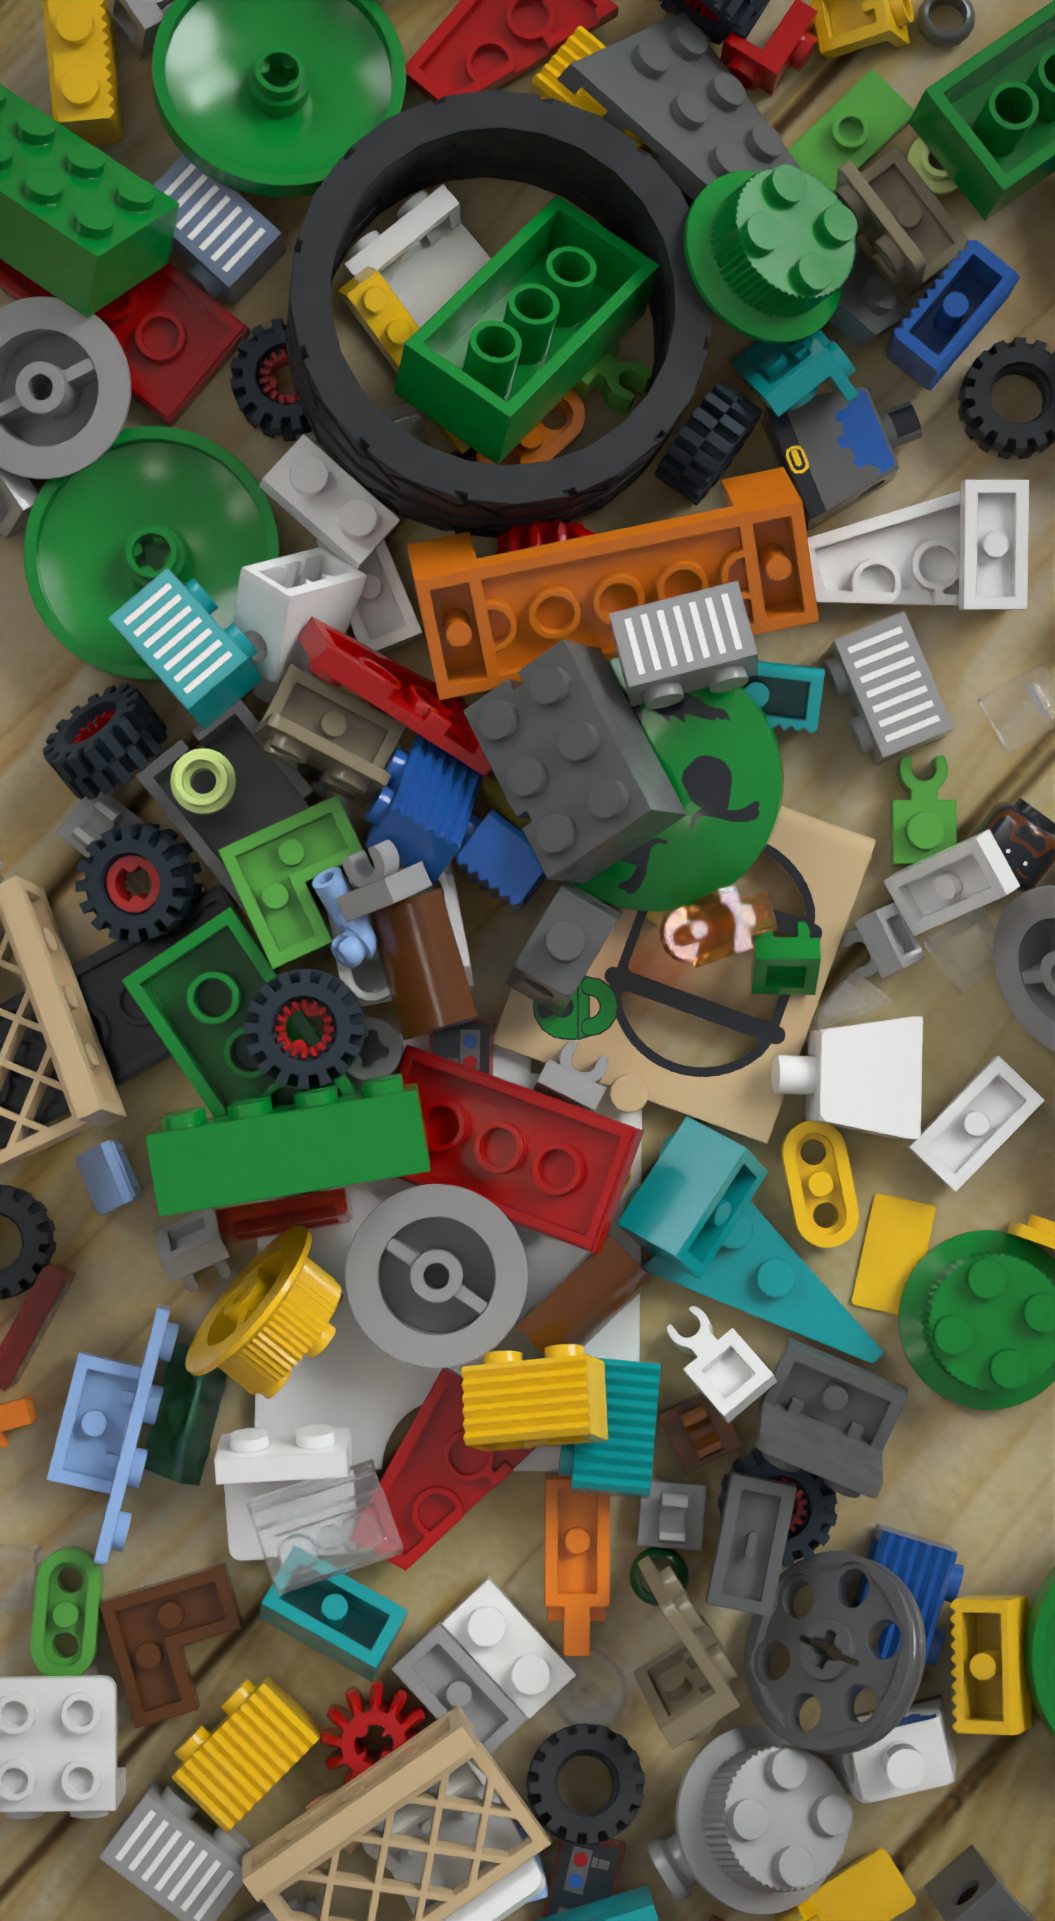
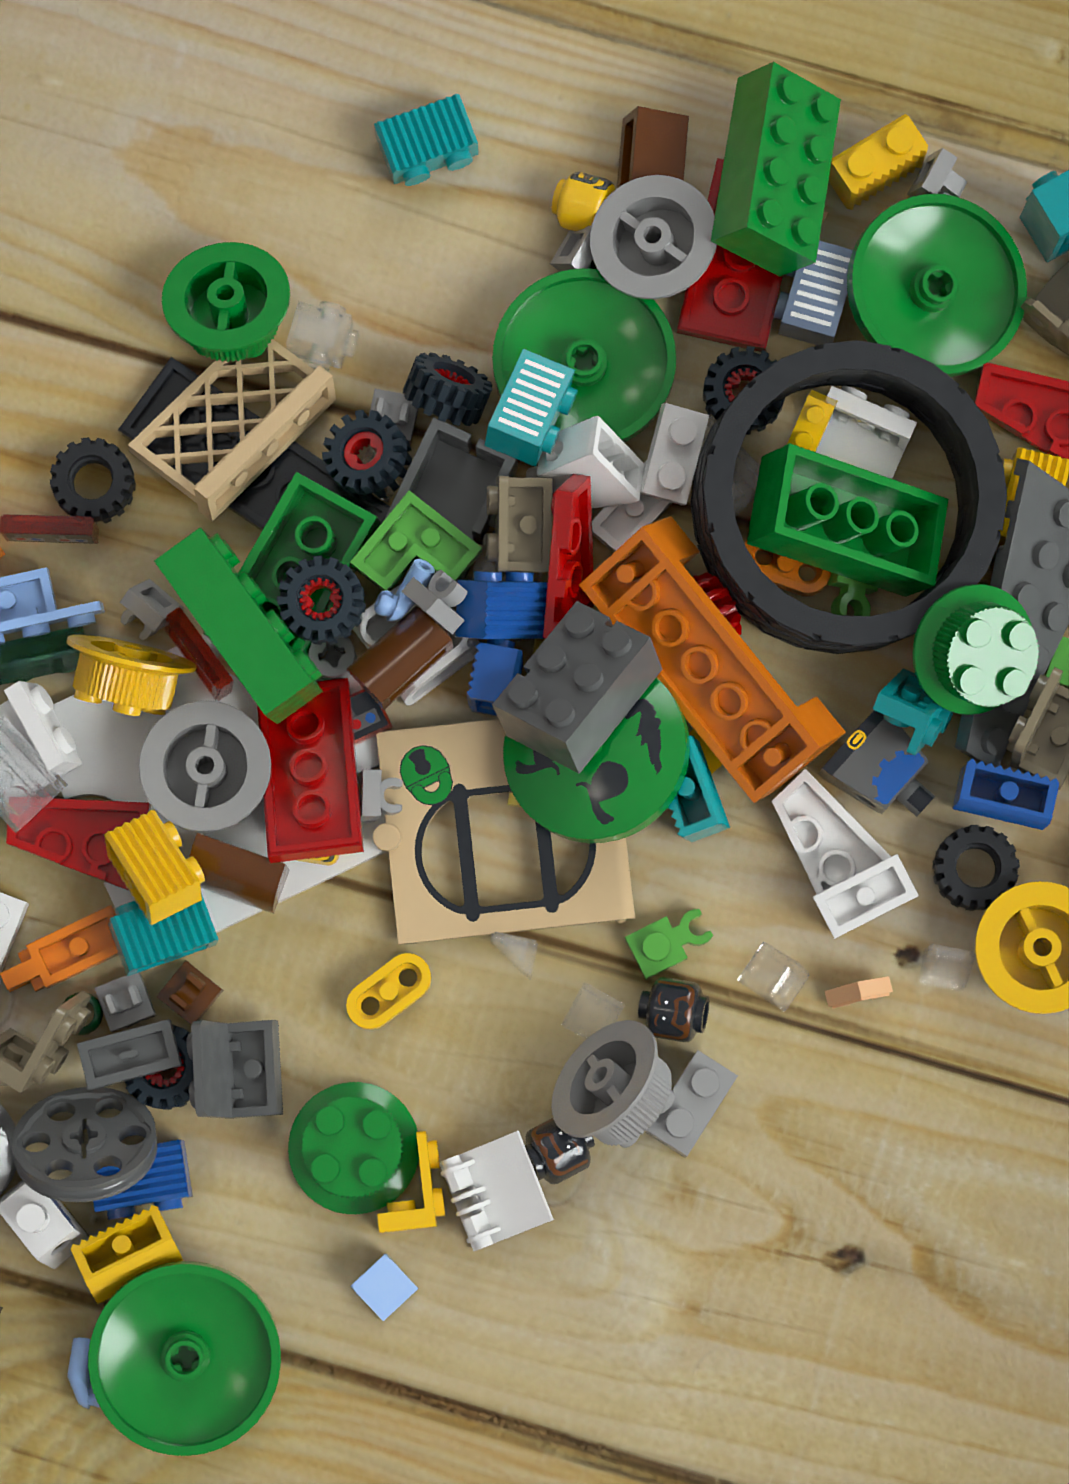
camera: 65 degrees right, 5 degrees down
light blue slope [77,1140,143,1214] -> none
yellowish green plate [170,748,237,814] -> none
dark grey torso [506,881,623,1017] -> none
light grey brick [609,581,758,709] -> none
teal brick [617,1116,768,1280] -> none
teal wing [643,1201,884,1364] -> none
black bush [654,381,763,505] -> none
clear orange hips [660,885,777,968] -> none
white plate [667,1306,777,1423] -> none
green tile [751,921,821,995] -> none
white torso [771,1016,923,1140] -> none
light grey brick [823,611,954,765] -> none
light grey tile [840,902,926,979] -> none
yellow sticker [851,1193,936,1315] -> none
white plate [883,829,1020,936] -> none
white plate [907,1055,1045,1192] -> none

